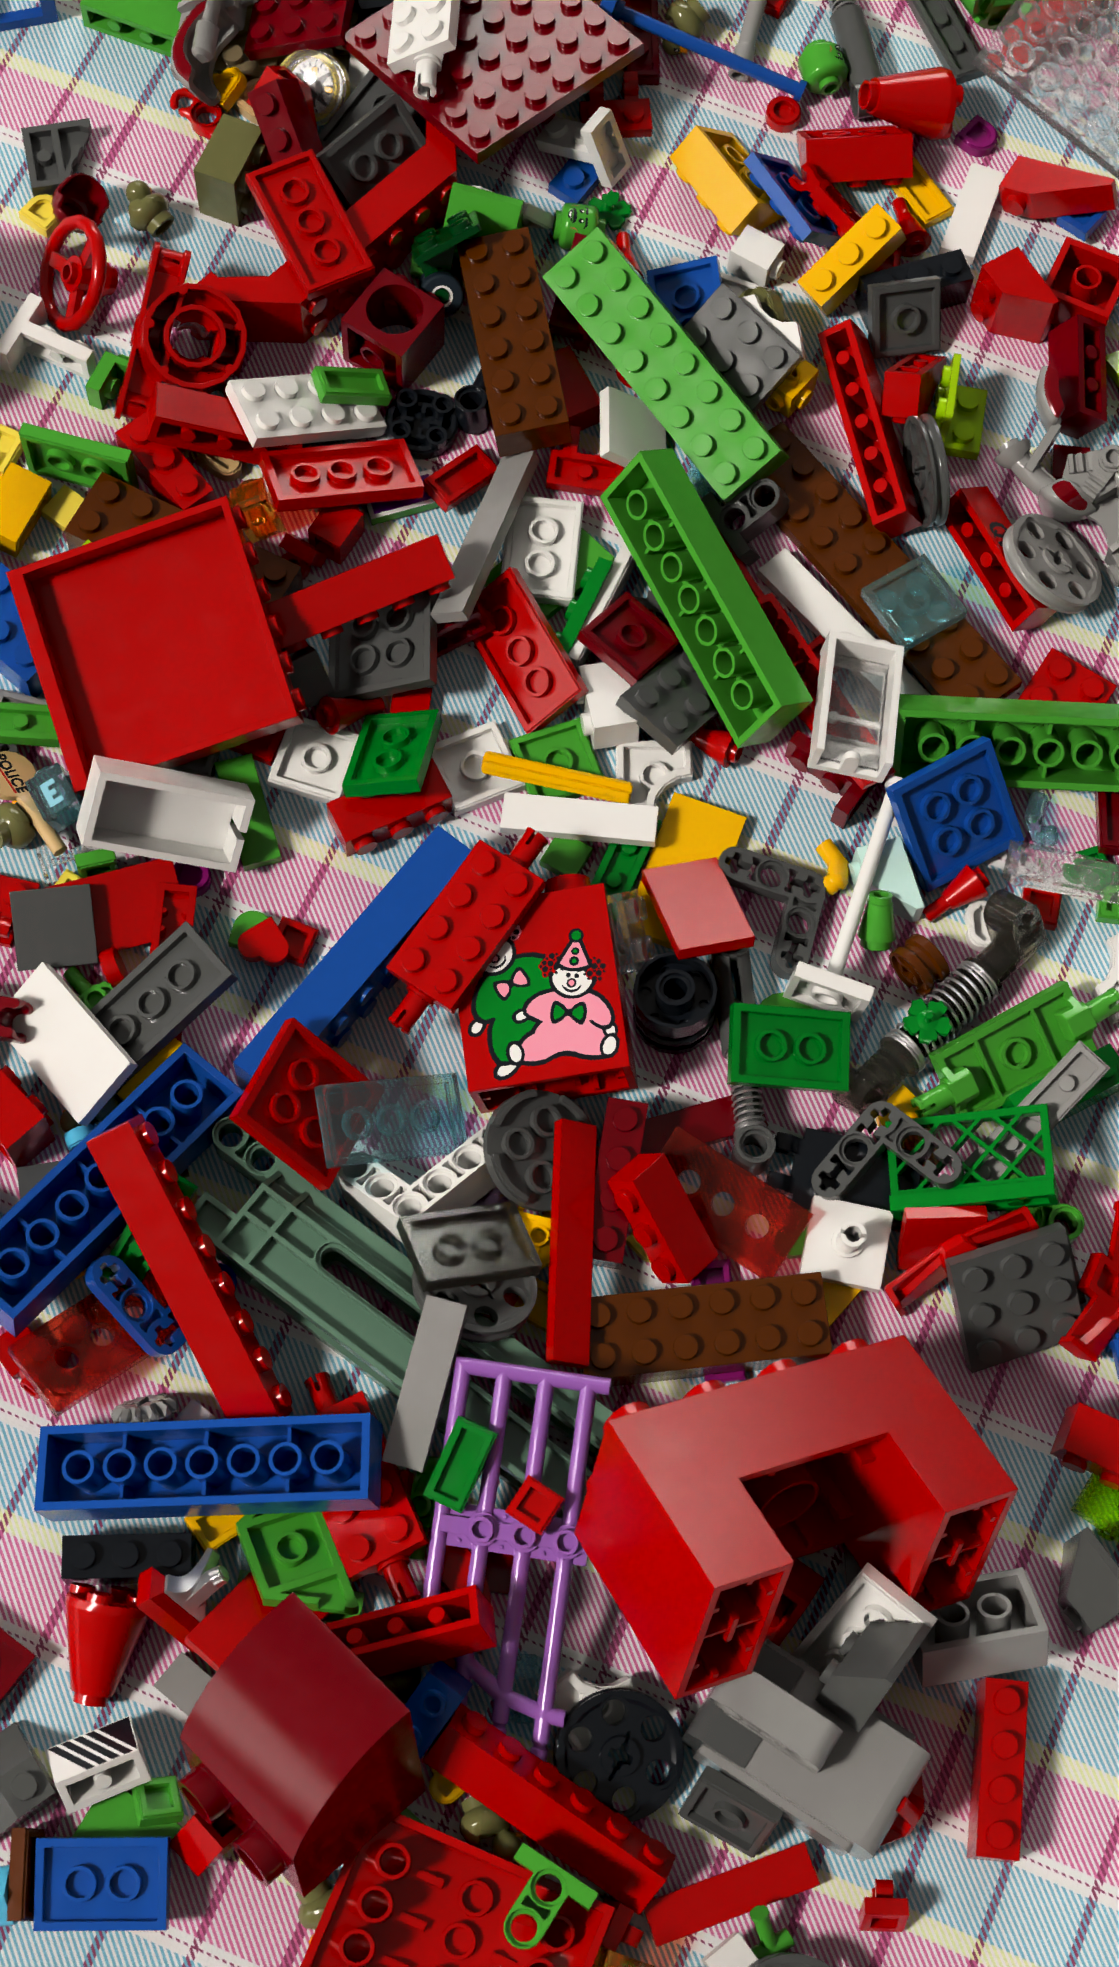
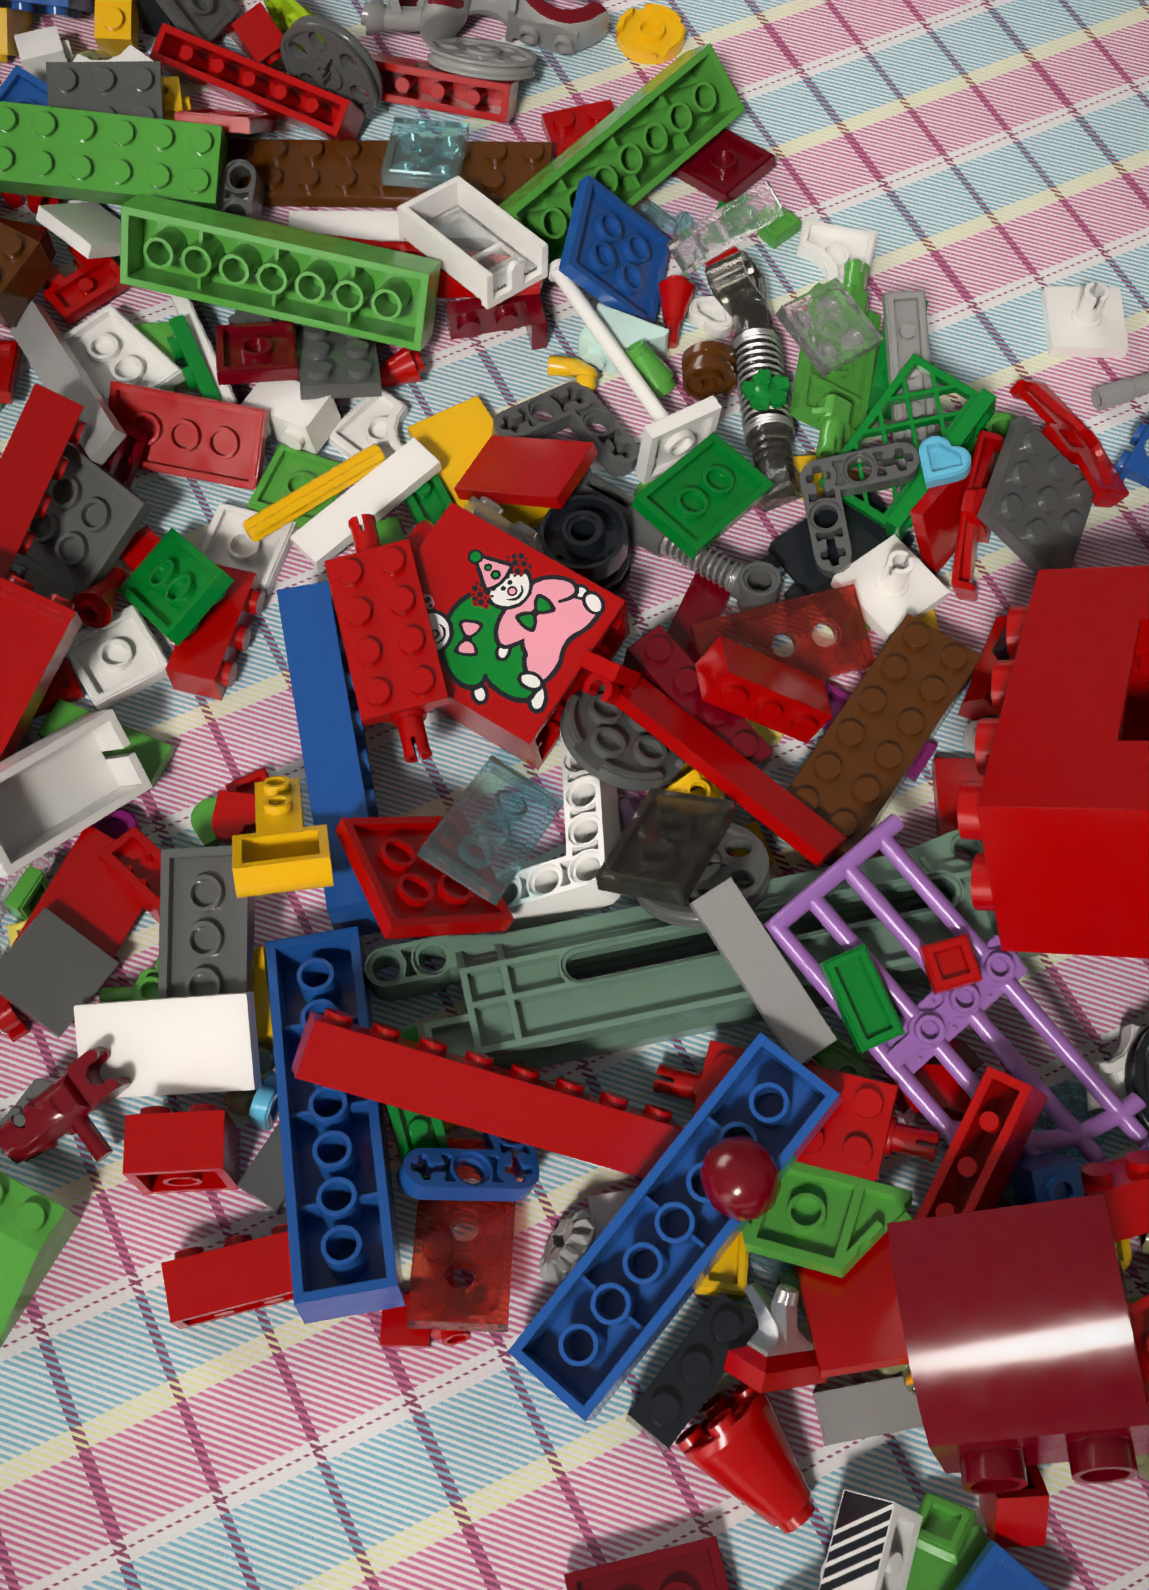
camera: 45 degrees left, 5 degrees down
red tile [99,946,128,987] -> none
none -> red tile [175,108,277,134]
none -> yellow plate [232,775,334,898]
none -> red tile [579,650,642,705]
none -> dark red hair [700,1136,781,1221]
none -> clear plate [776,277,884,377]
none -> medium azure tile [919,436,971,489]

